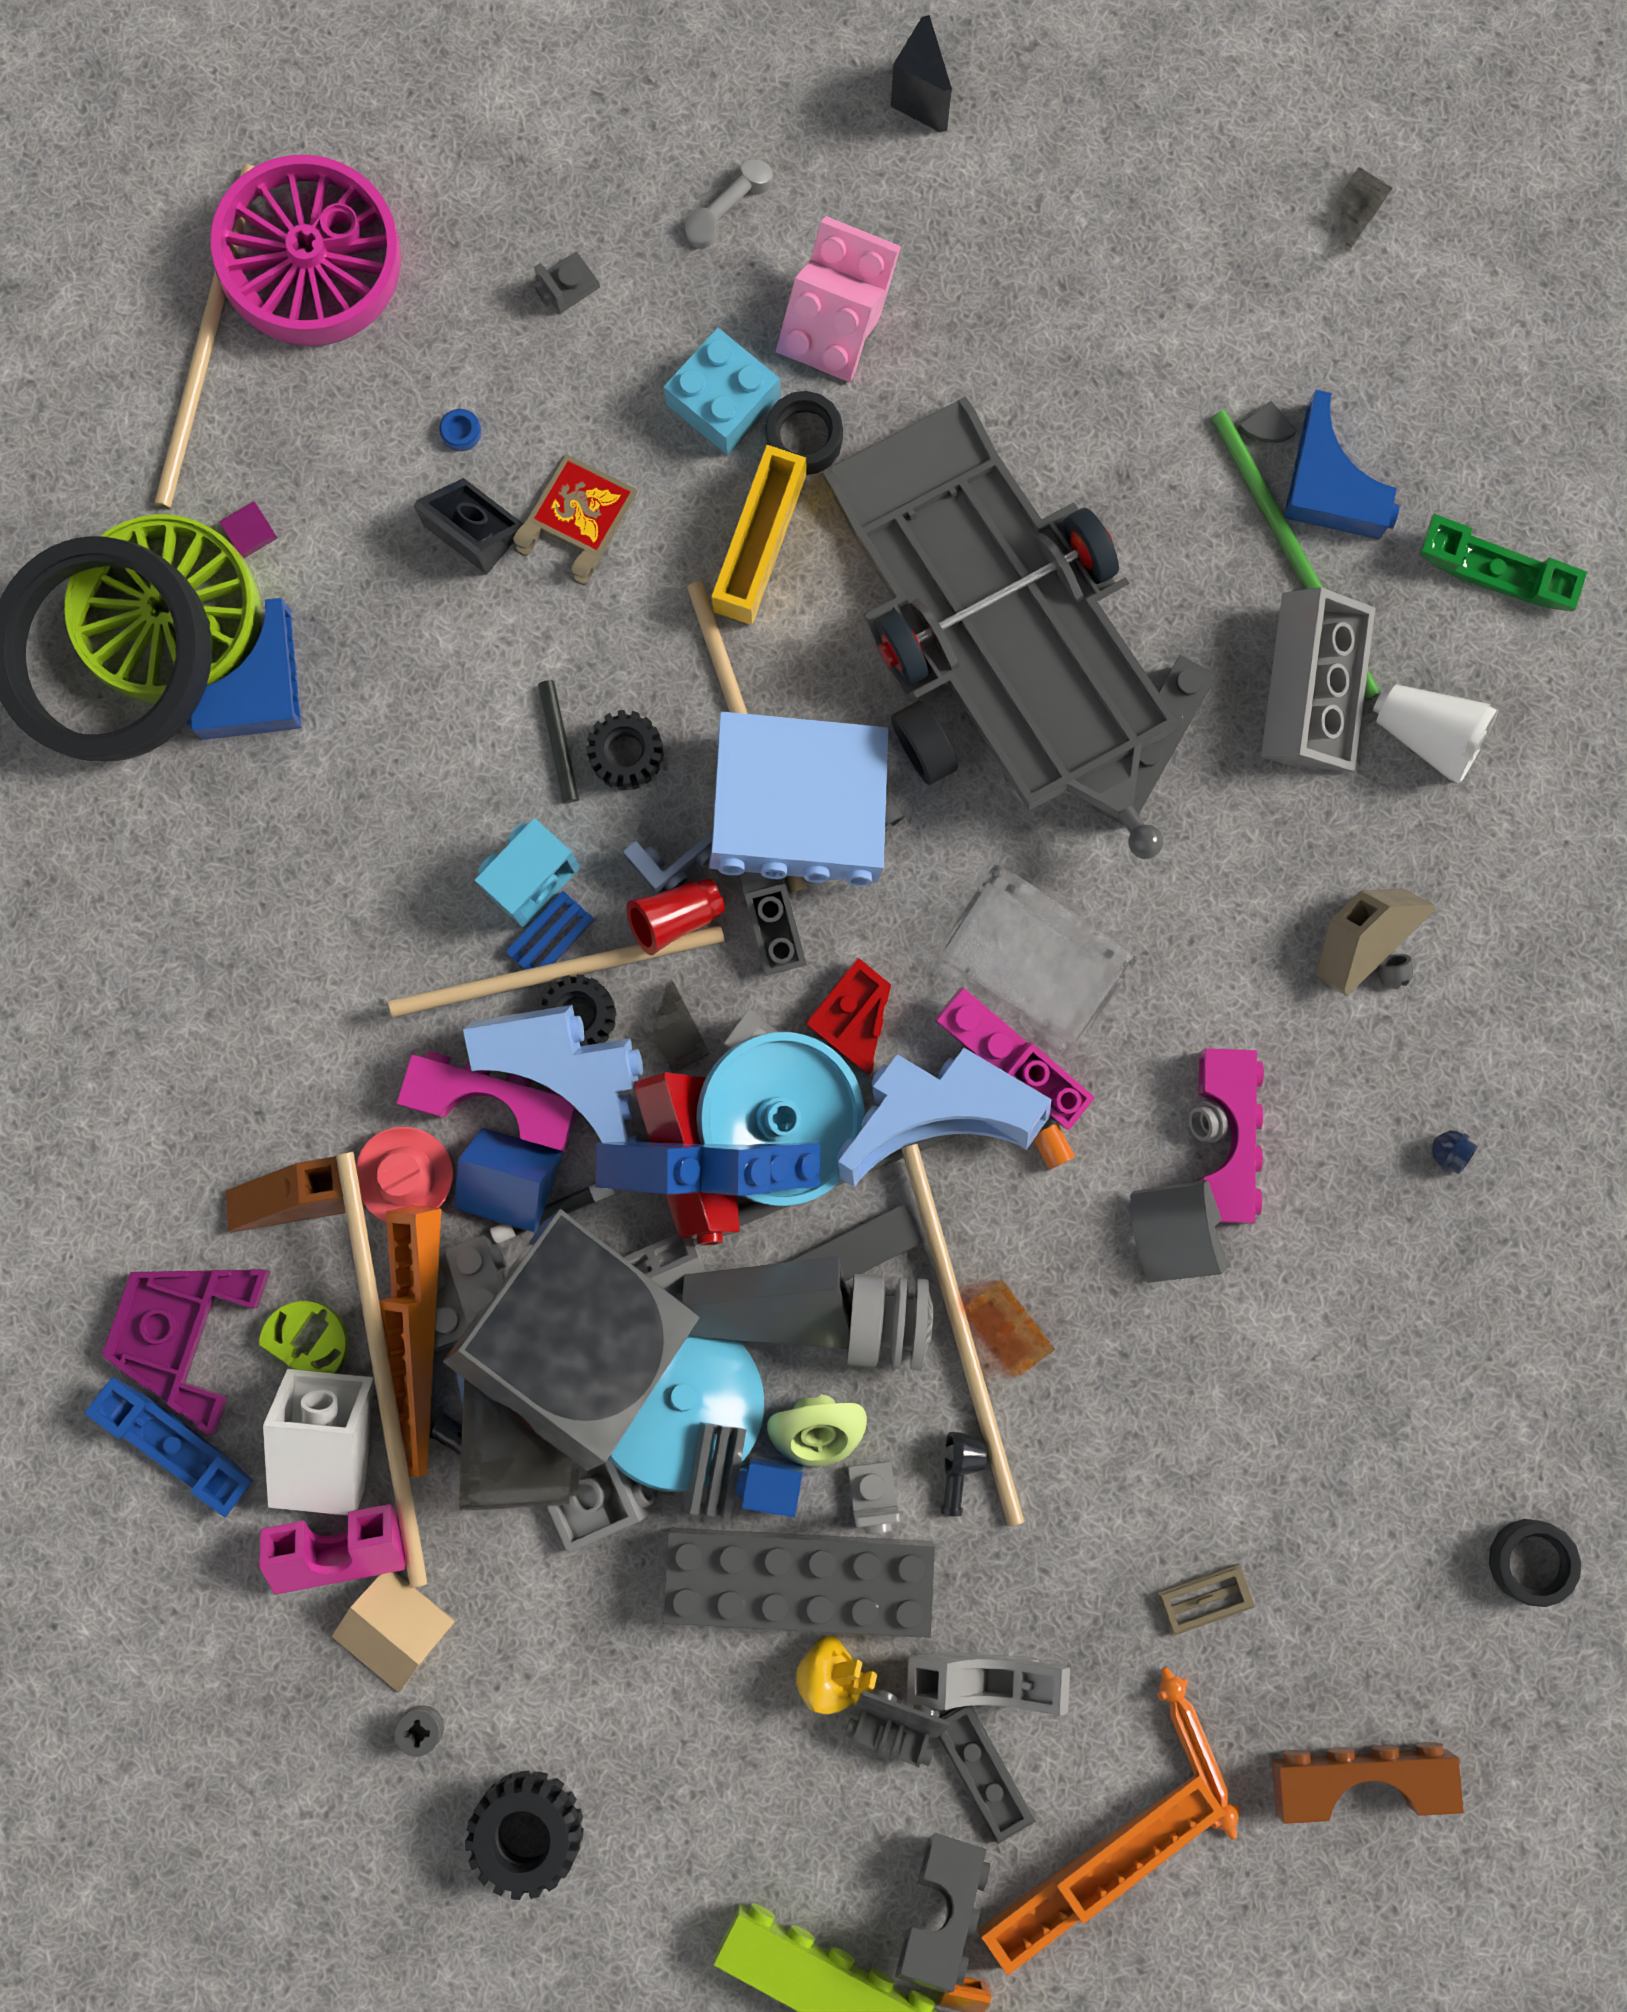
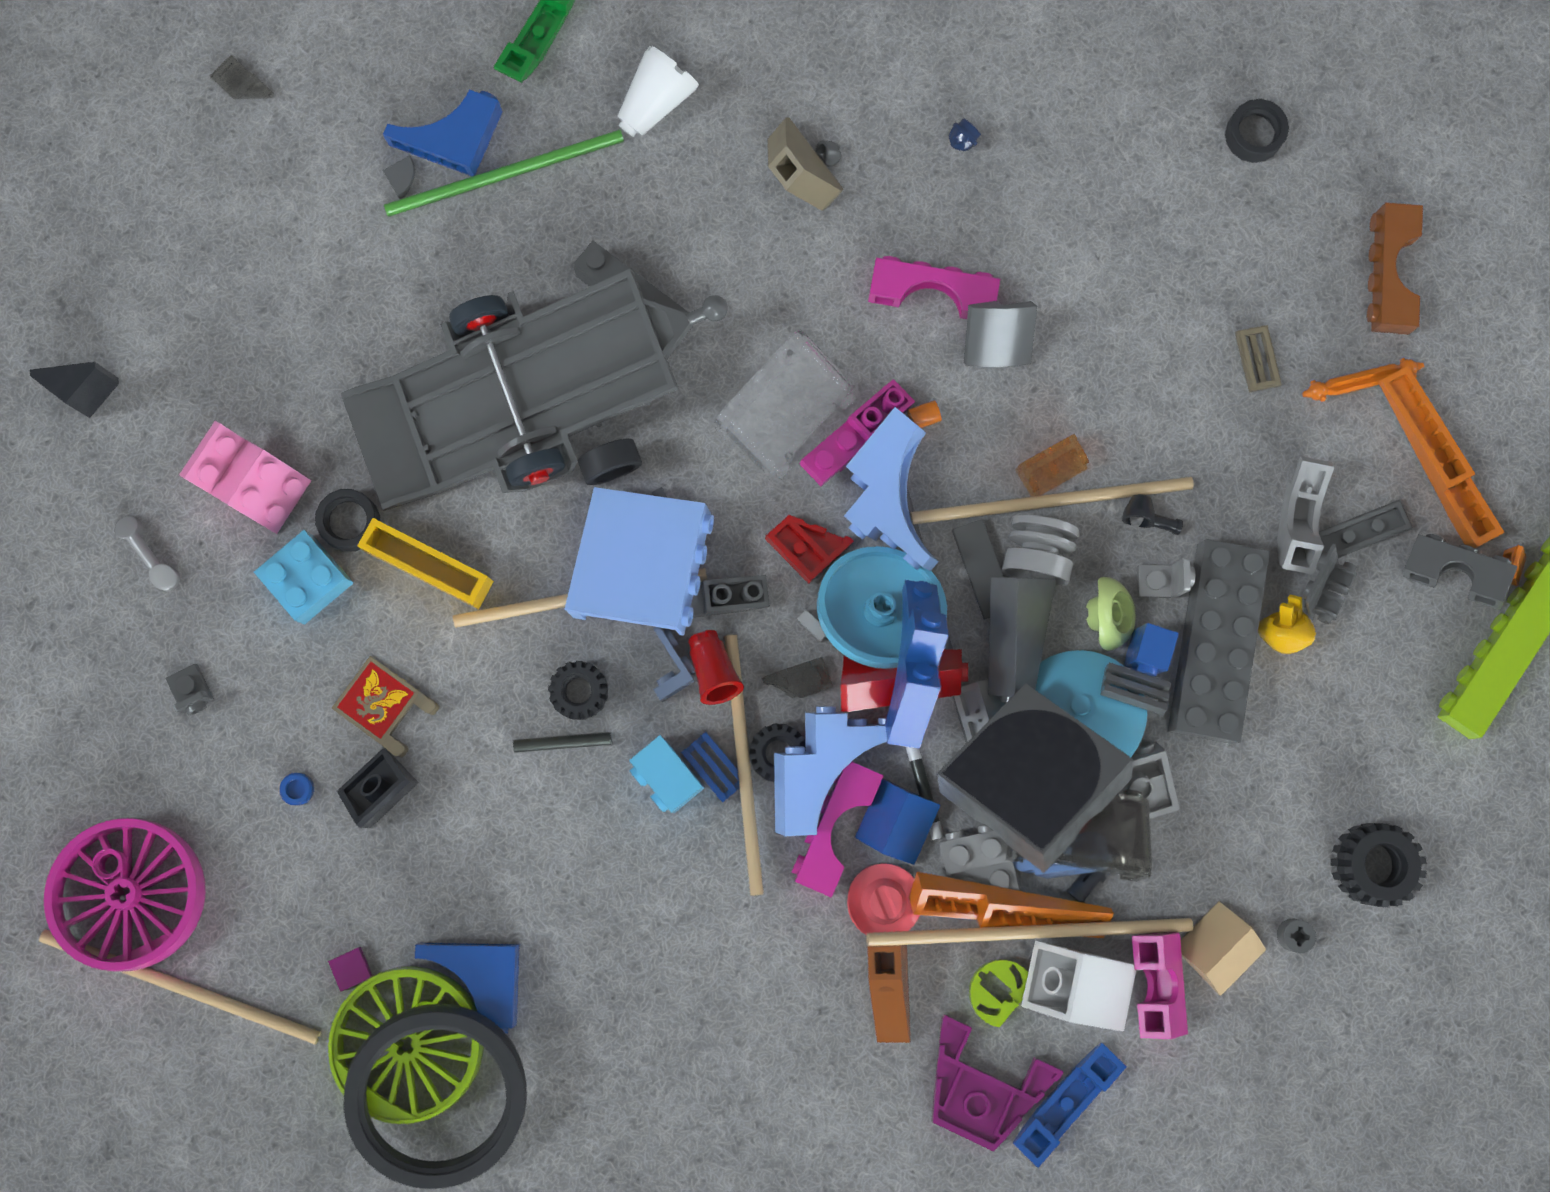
camera: 85 degrees left, 0 degrees up
light grey plate [1189,1100,1228,1143] -> none
light grey slope [1261,587,1376,772] -> none

